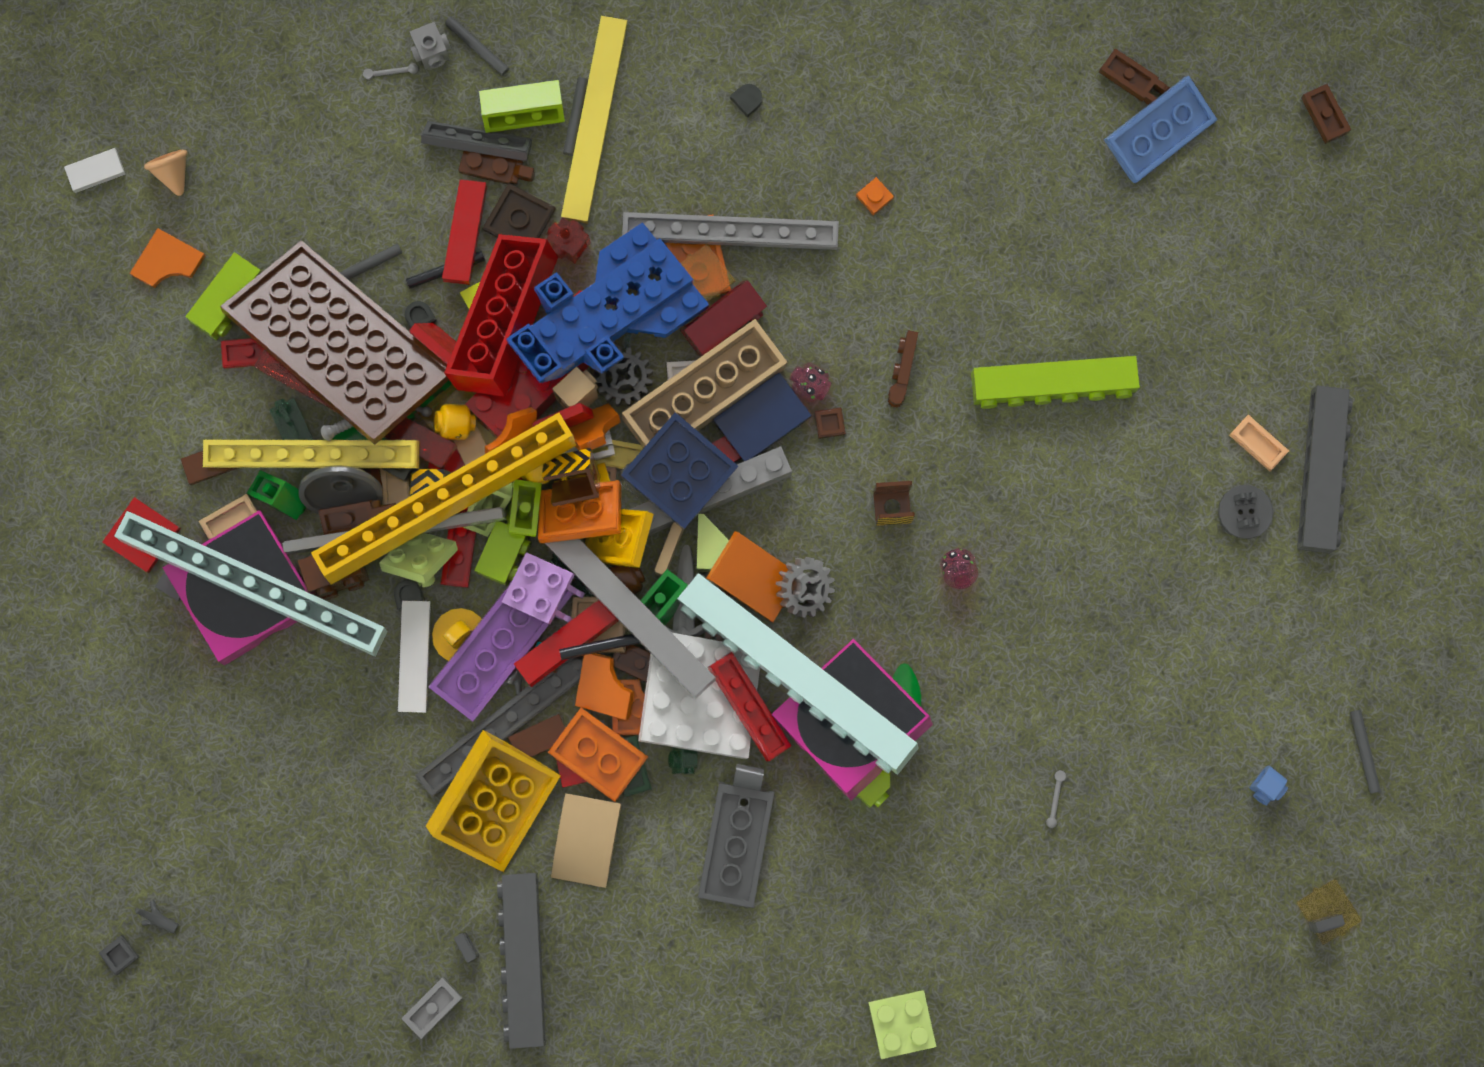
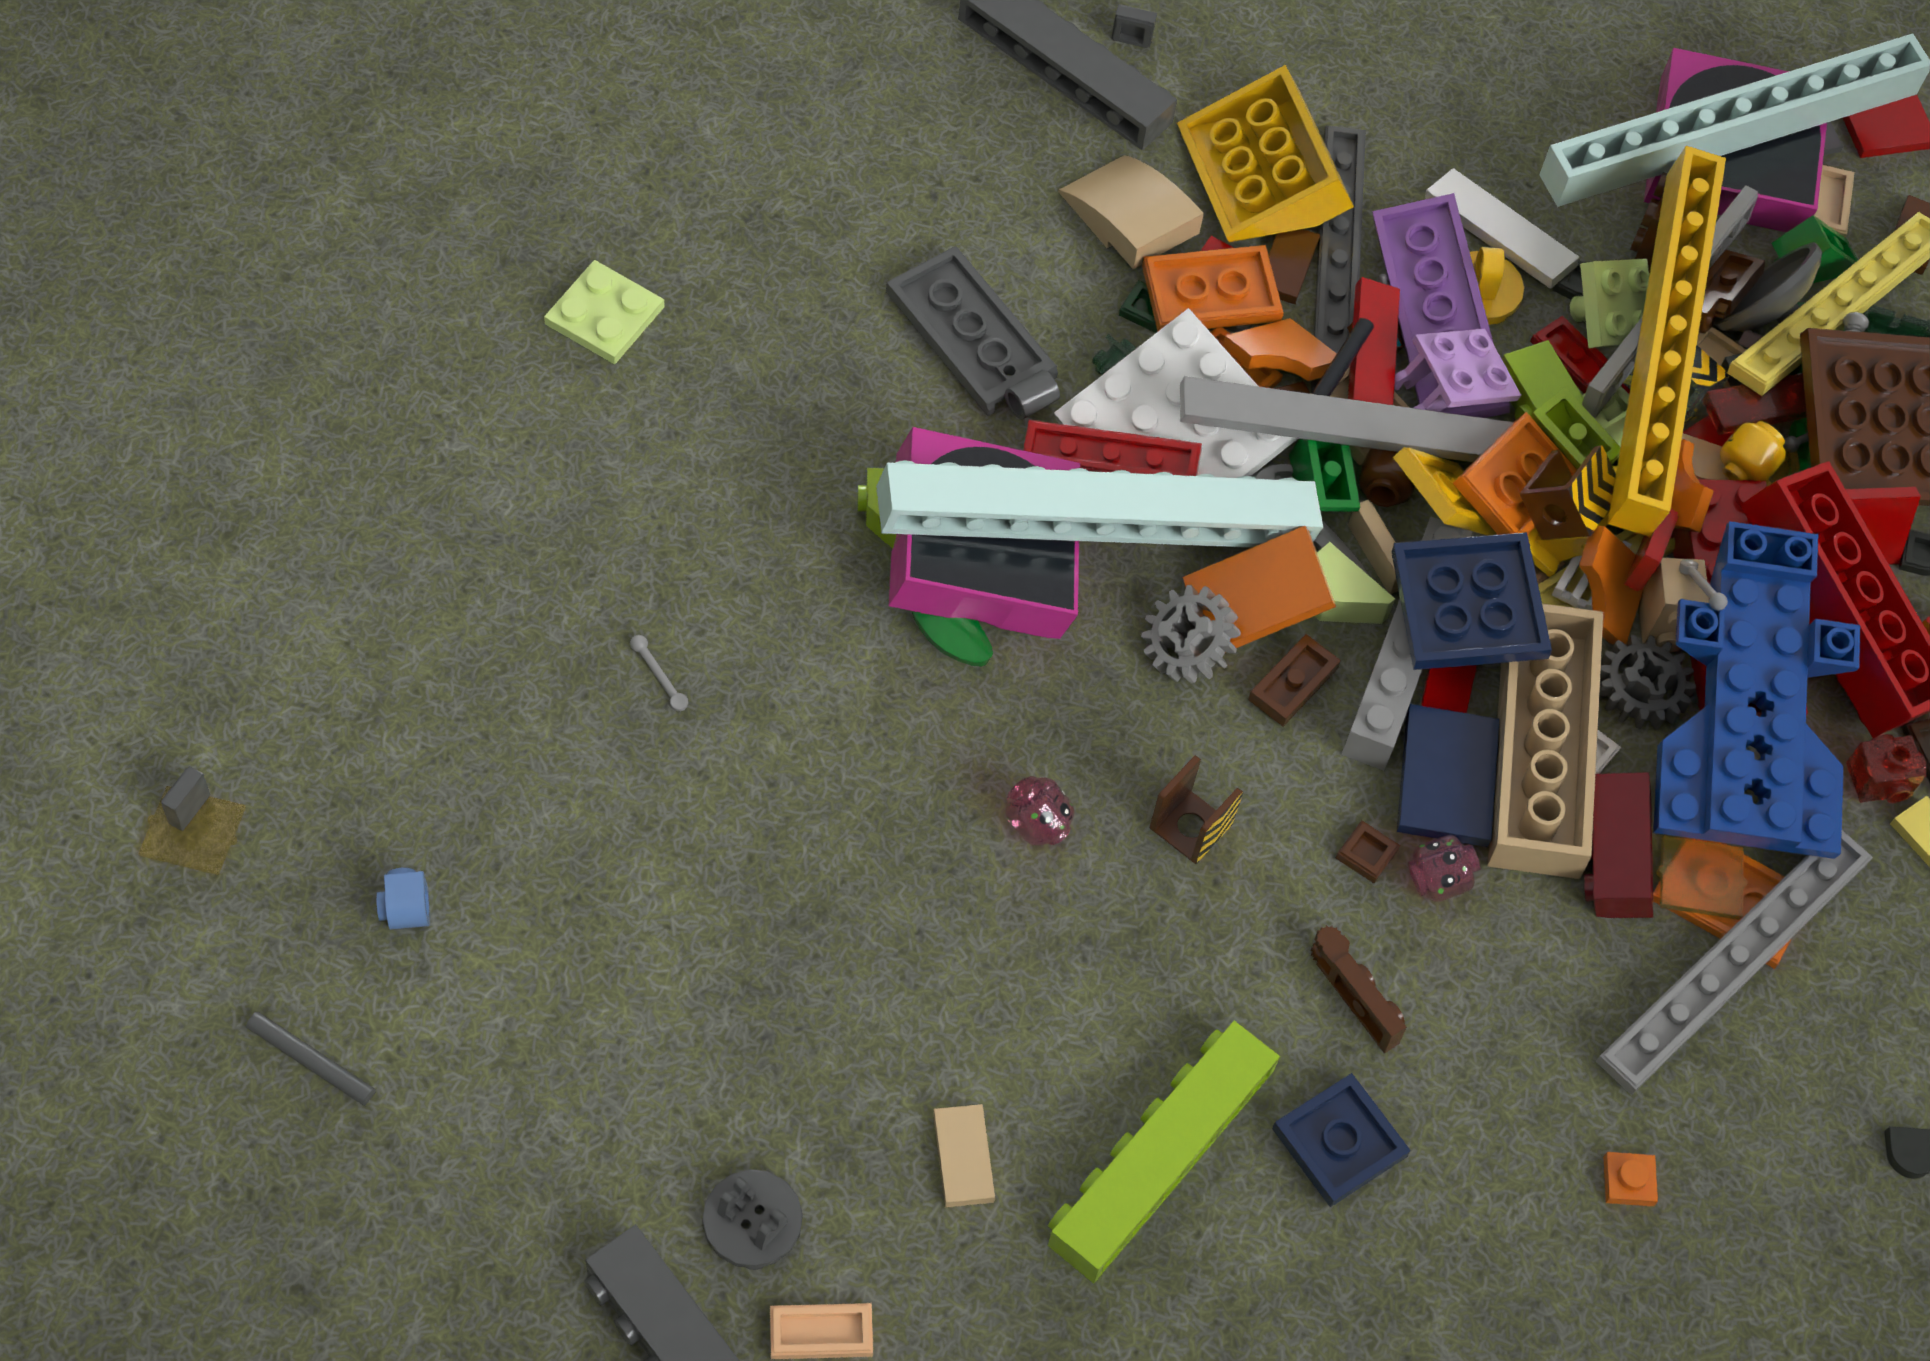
camera: 130 degrees right, 20 degrees down
none -> tan tile [933,1104,995,1207]
none -> reddish brown plate [1248,634,1341,727]
none -> dark blue plate [1272,1073,1411,1207]
none -> light grey hinge [1679,559,1728,611]

